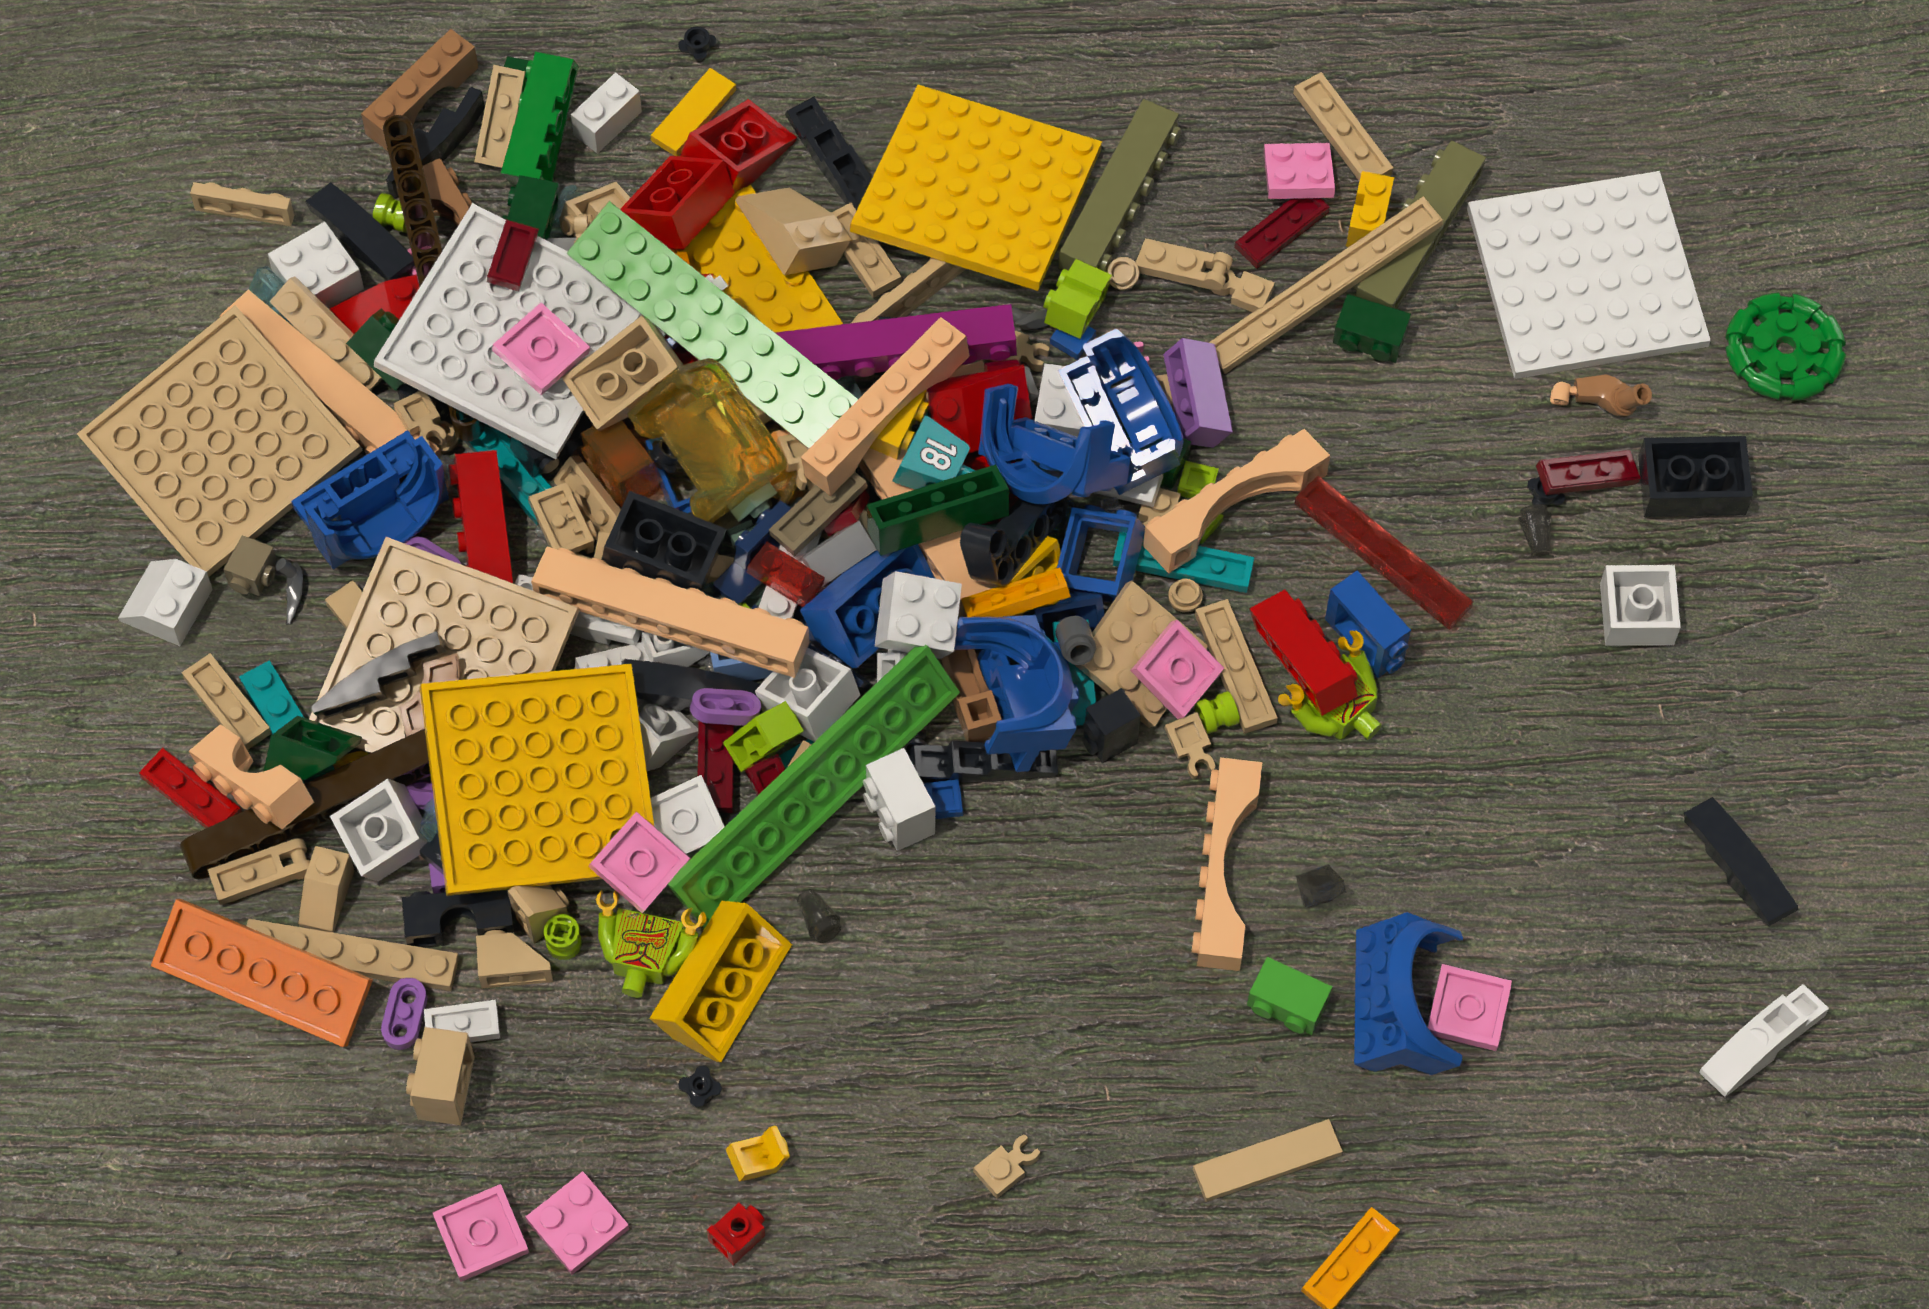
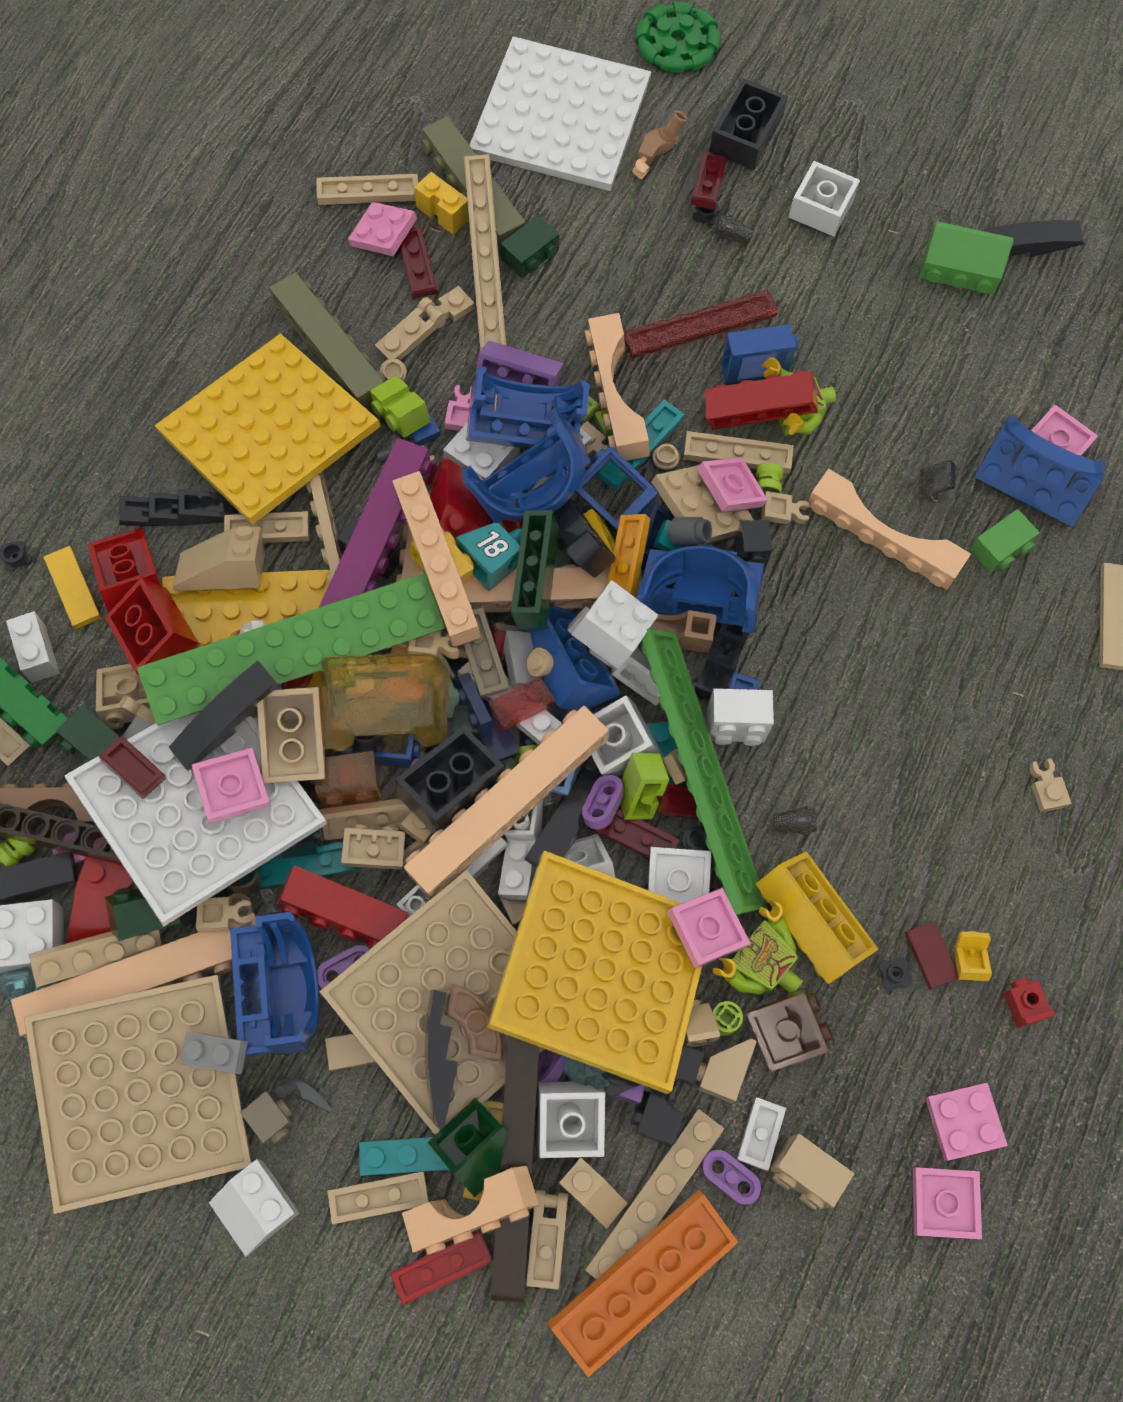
camera: 65 degrees left, 5 degrees up
none -> black slope [169,661,279,771]
none -> light grey plate [180,1032,248,1074]
none -> tan plate [527,648,554,677]
none -> plate [747,987,833,1072]
none -> dark red tile [905,922,958,990]
none -> bright green slope [919,221,1014,295]

